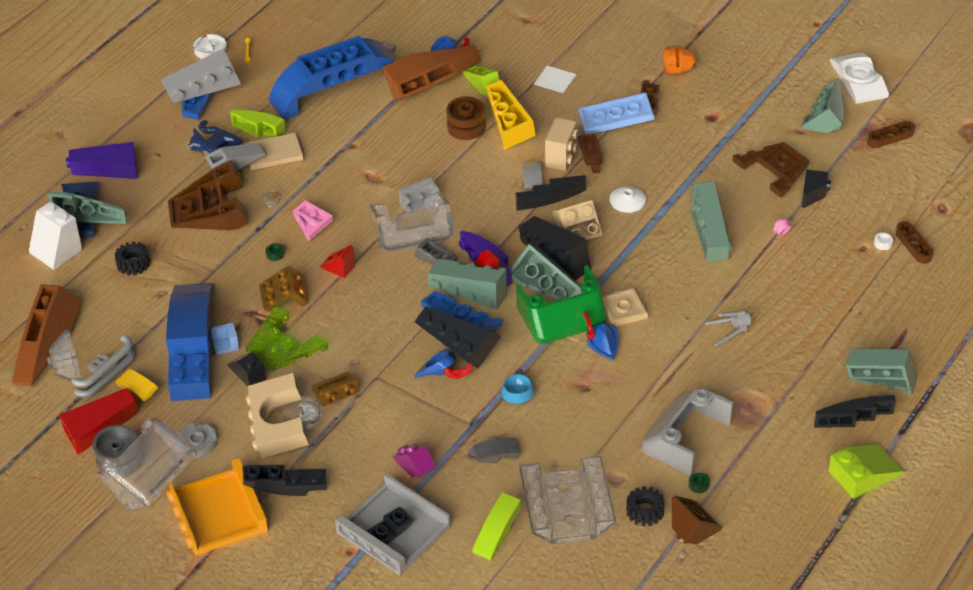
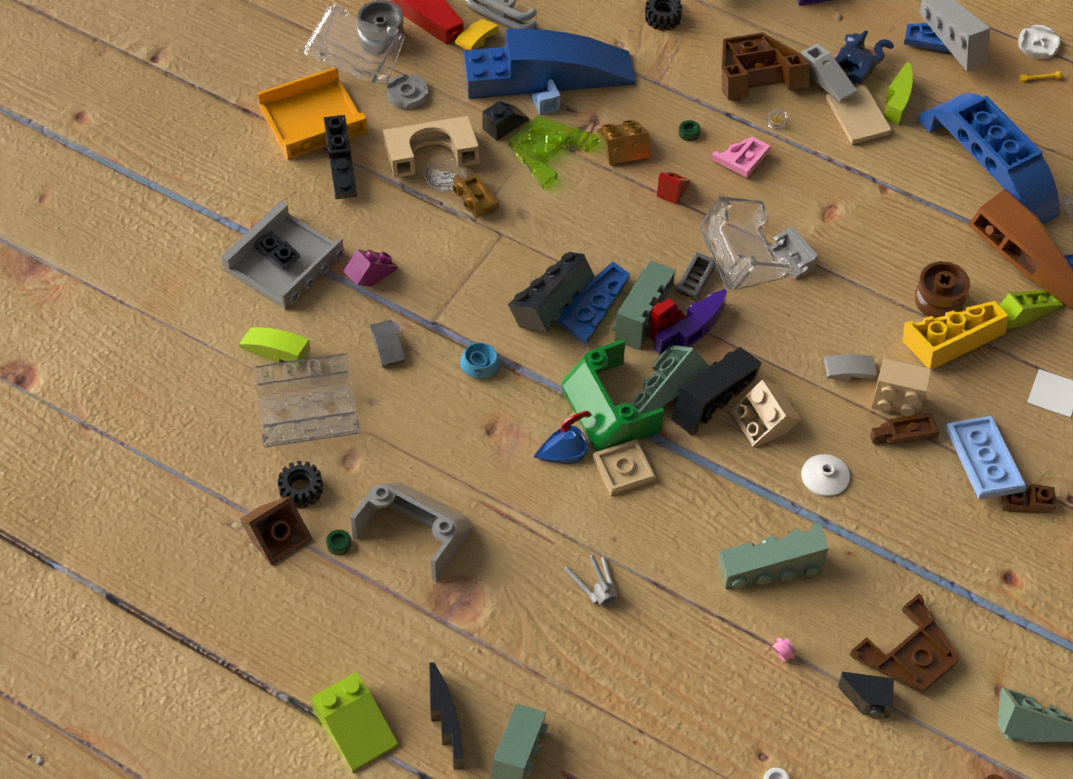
camera: 85 degrees right, 10 degrees up
blue piece [414,349,472,379] -> none
black slope [515,175,586,211] -> none

